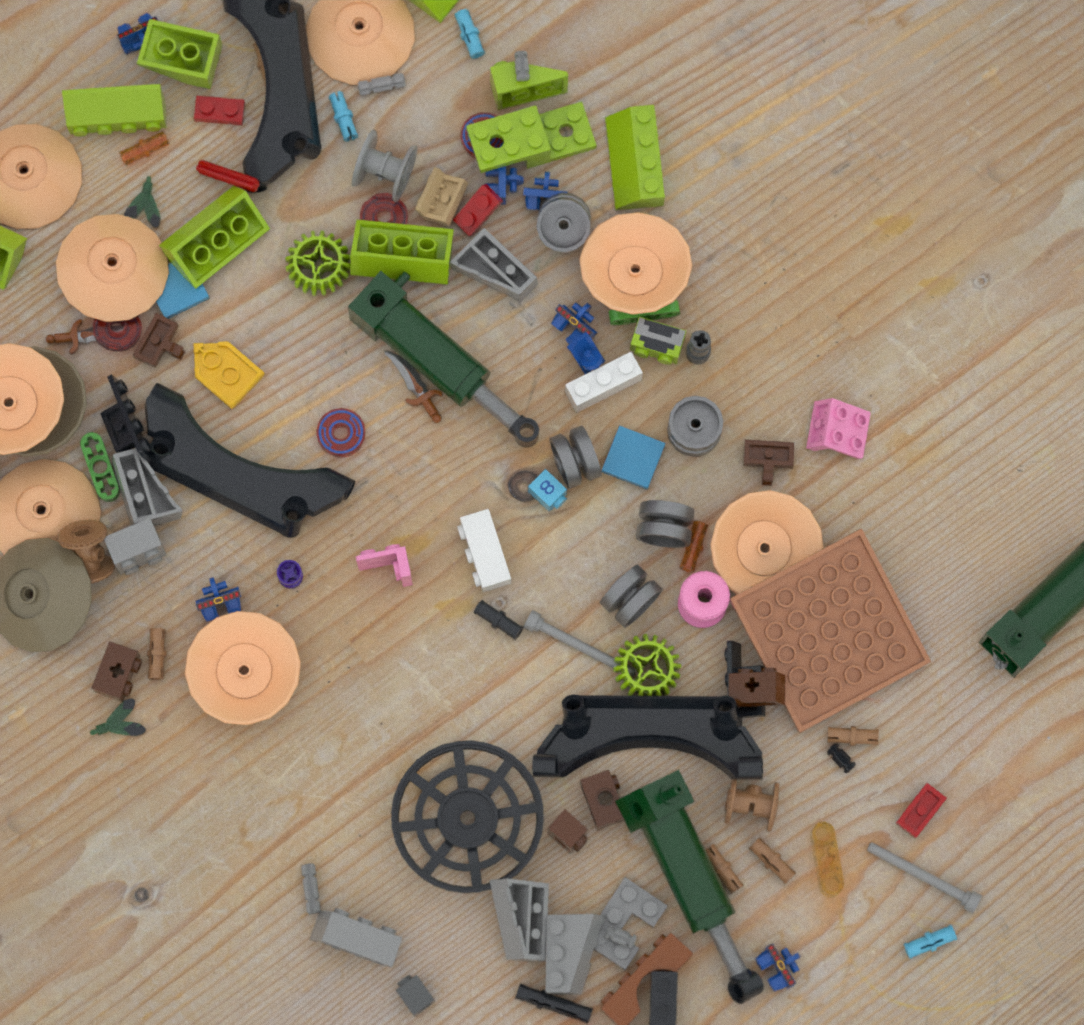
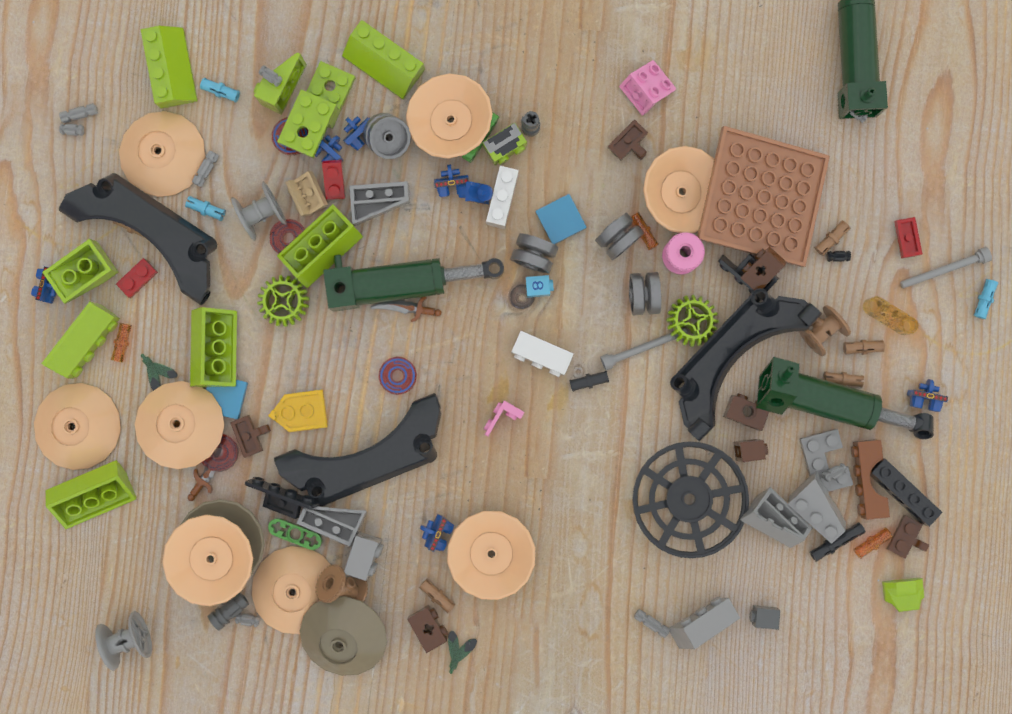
camera: 40 degrees left, 10 degrees up
red axle [196,160,260,192] -> none
dark purple wheel [277,560,303,589] -> none
flat silver wheel [667,396,723,457] -> none

